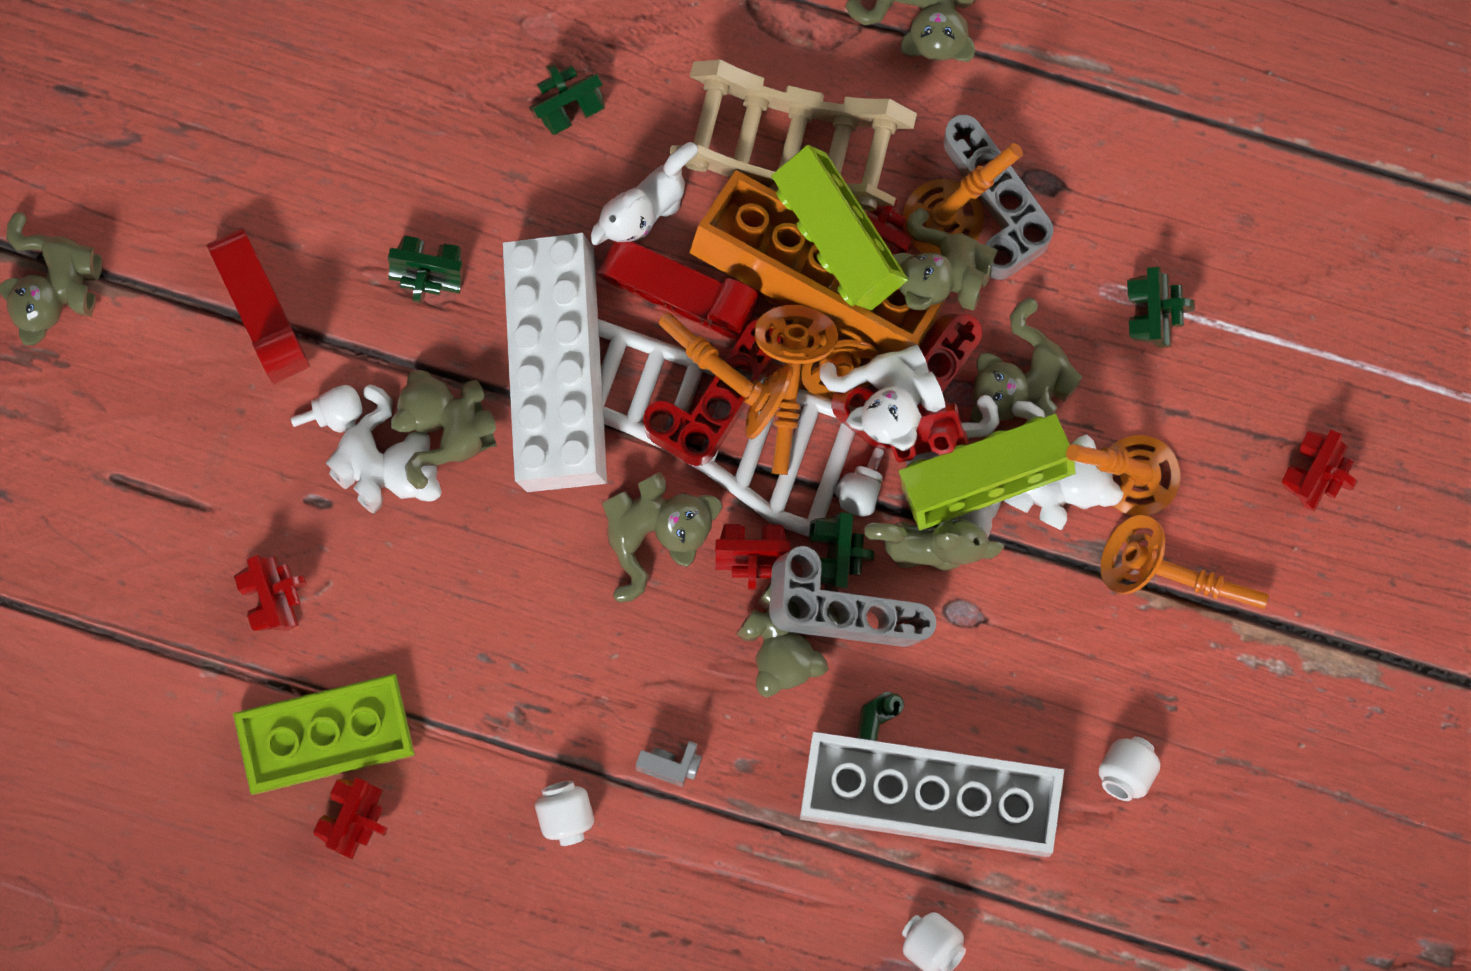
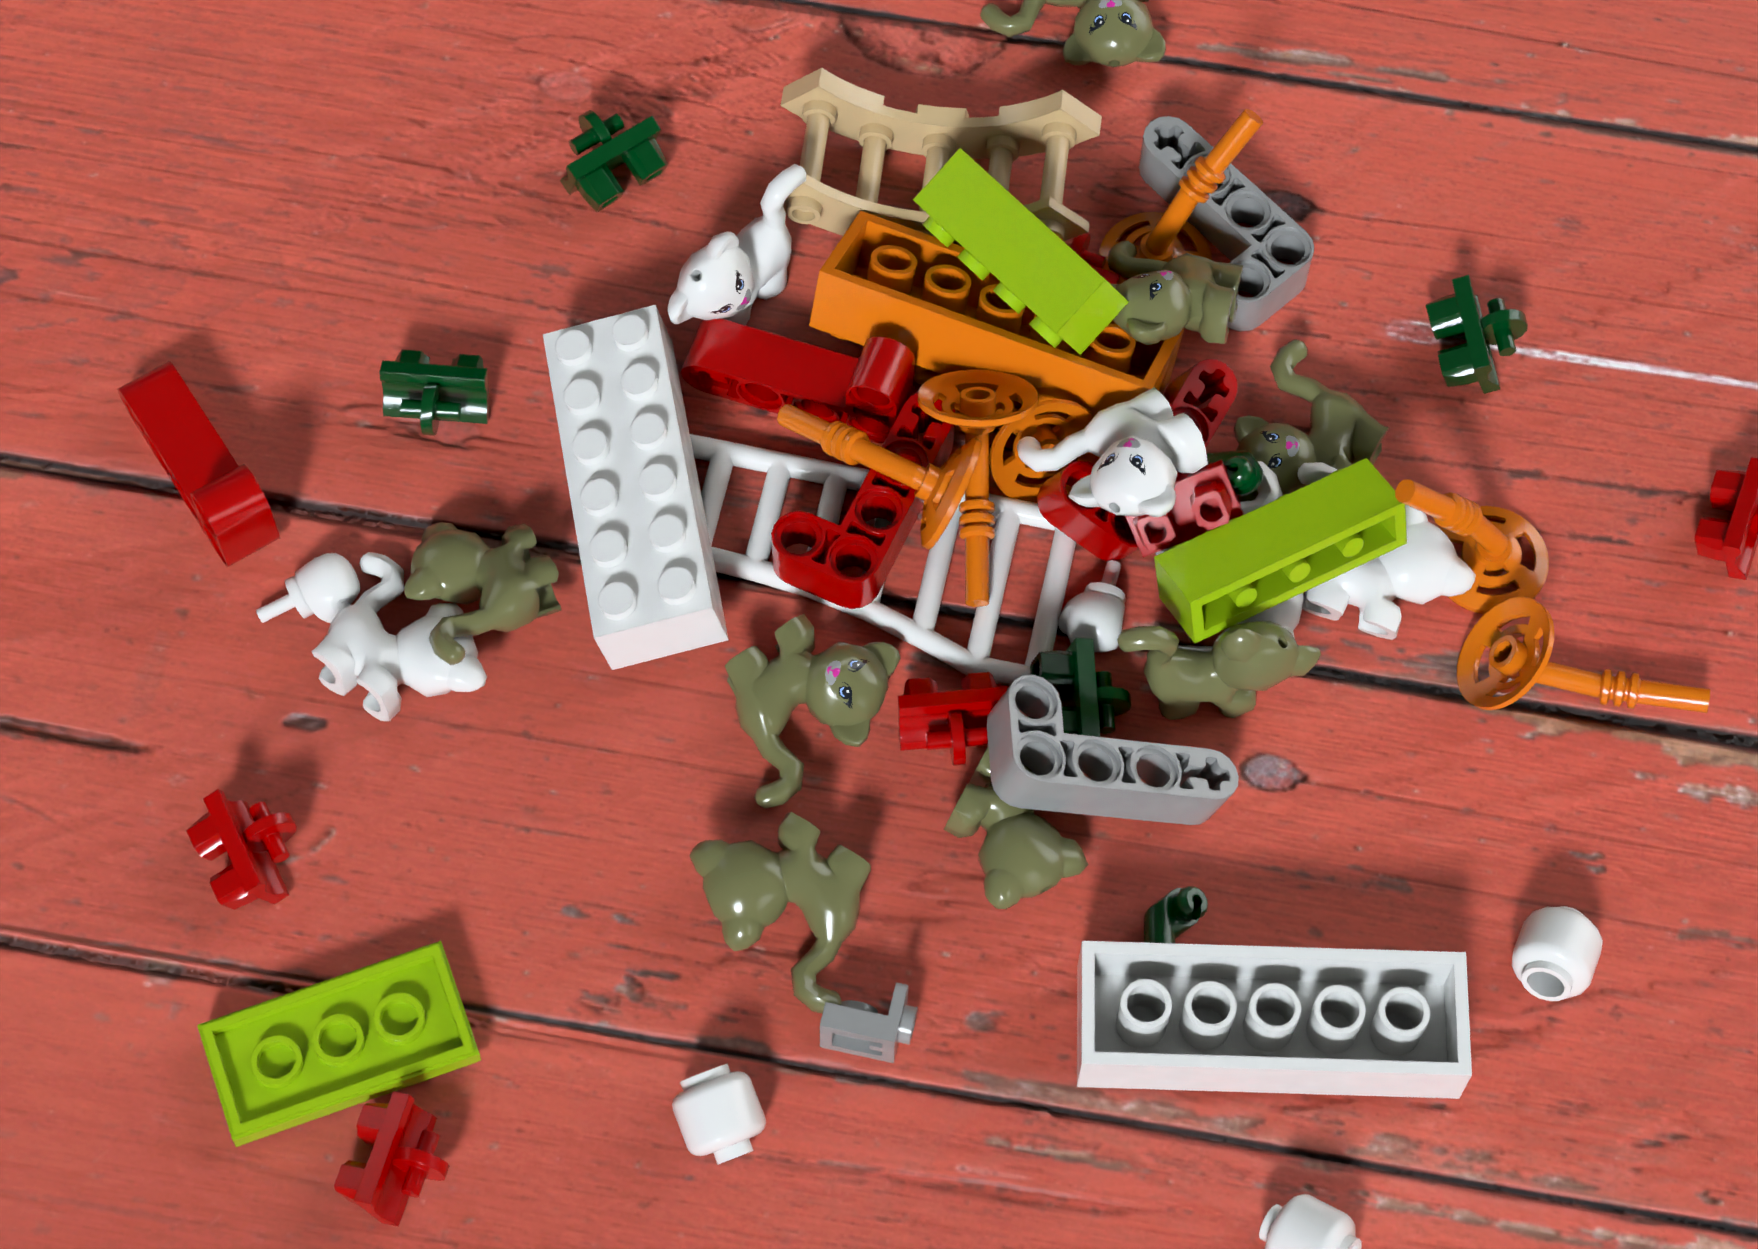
camera: 10 degrees left, 15 degrees down
none -> olive animal [690,812,871,1014]
none -> dark green arm [1206,450,1263,496]

